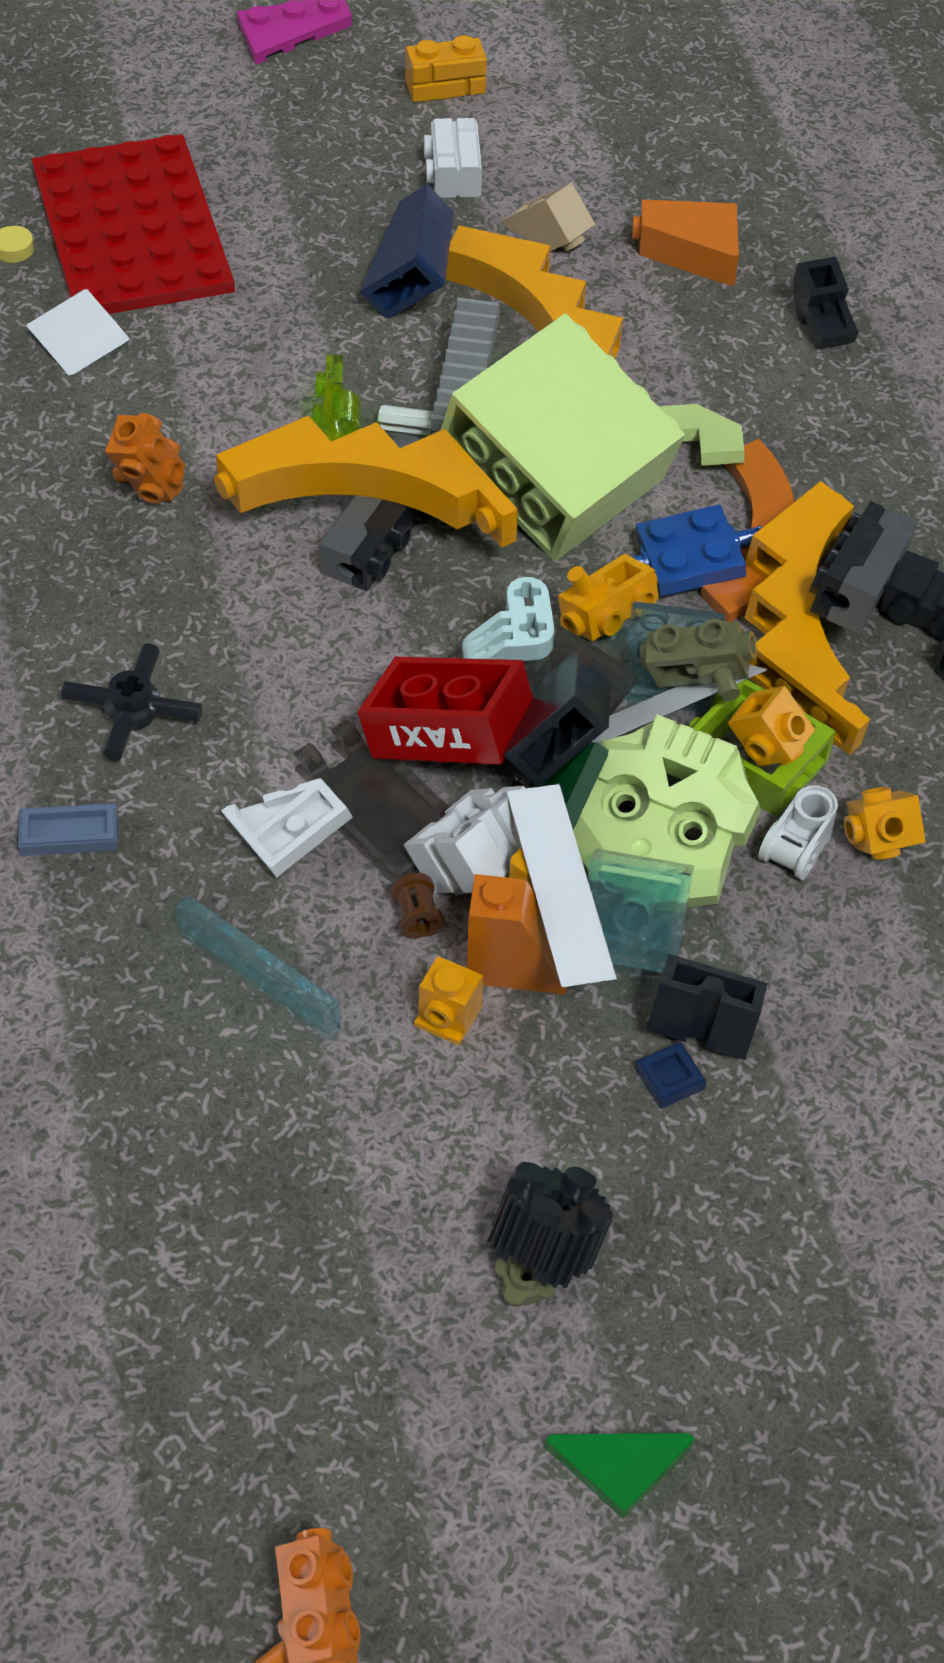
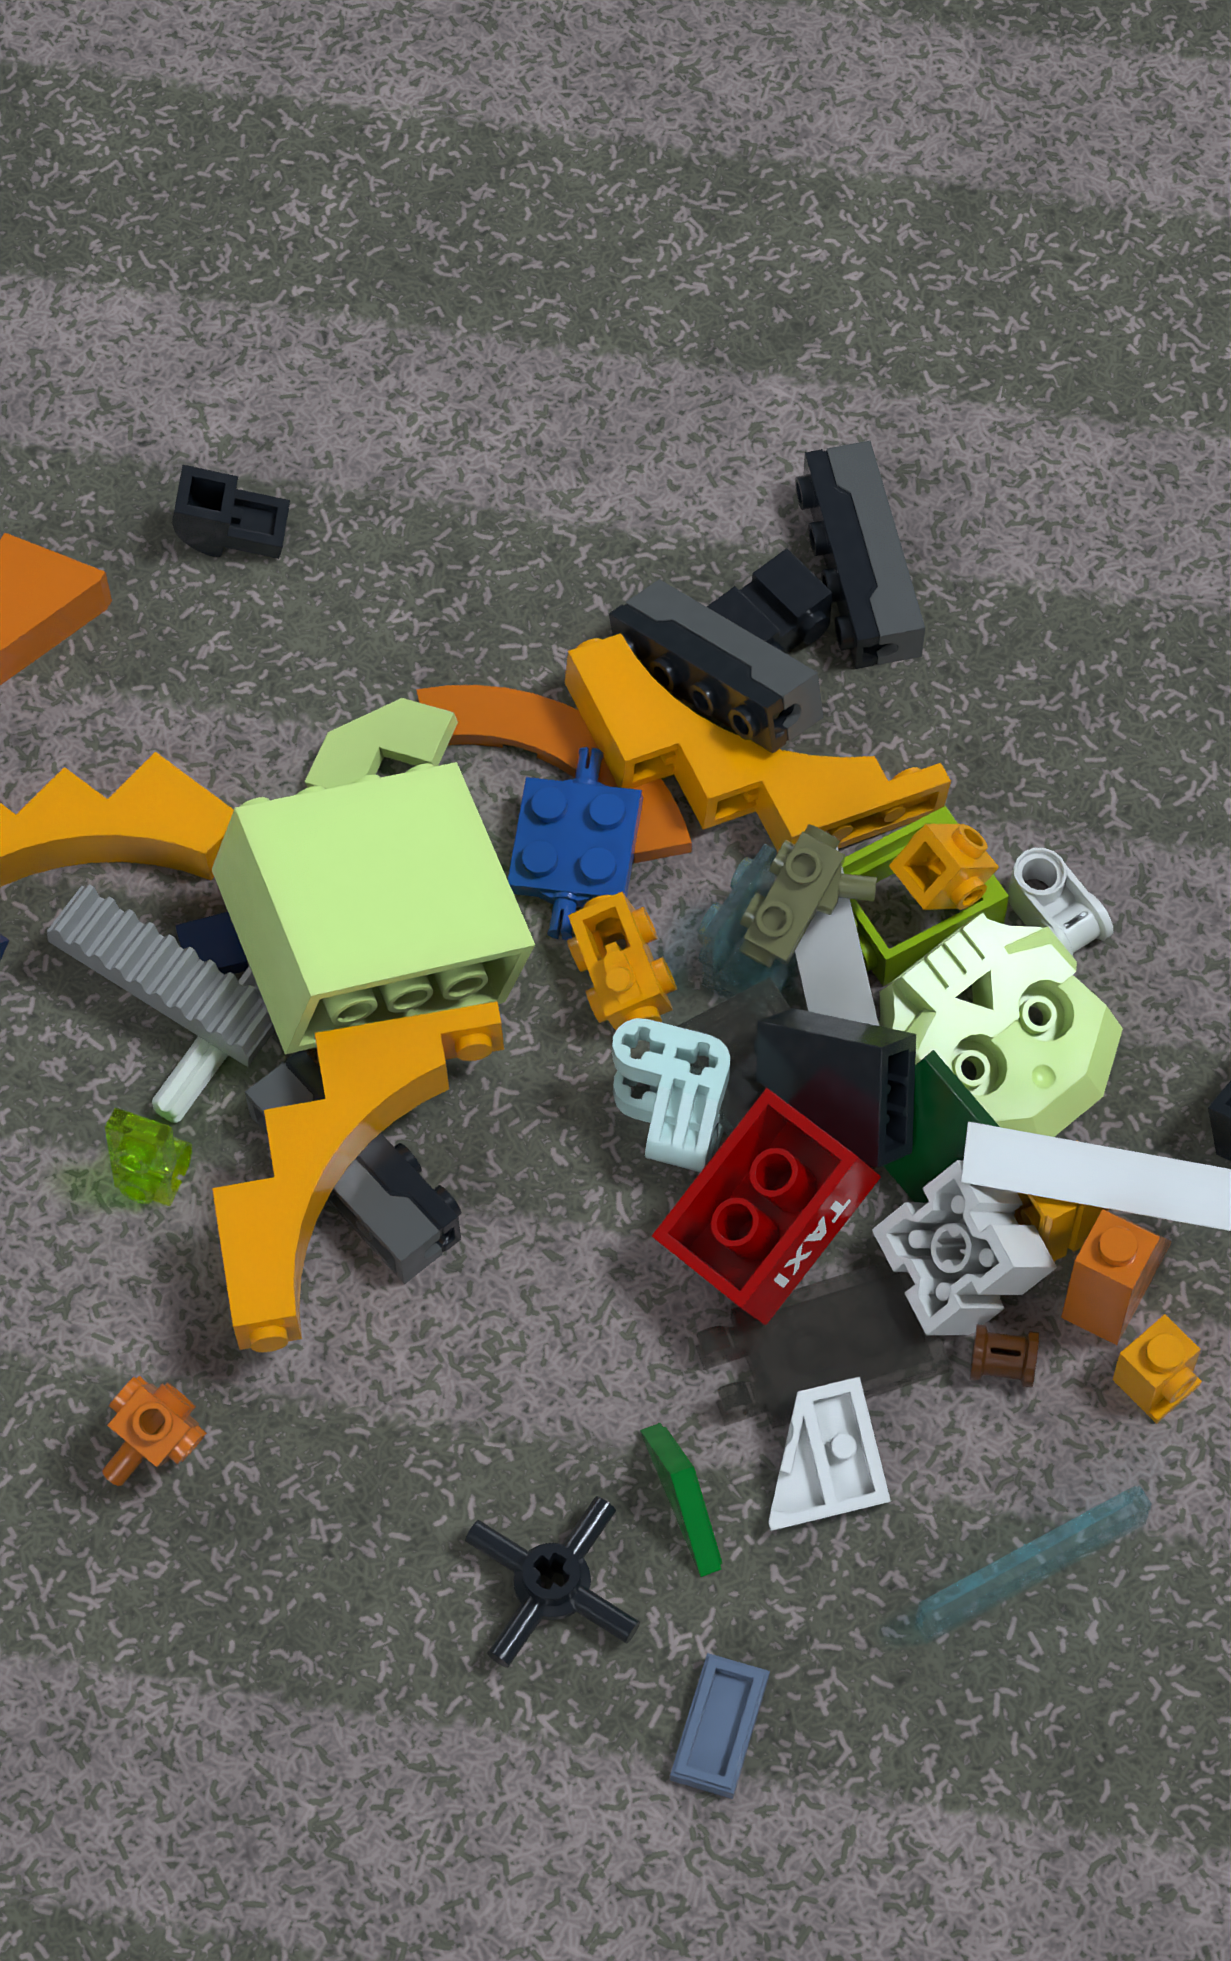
camera: 65 degrees left, 10 degrees up
clear light blue brick [587,848,694,973] -> none
light orange brick [844,787,926,860] -> none
none -> green tile [640,1423,723,1577]

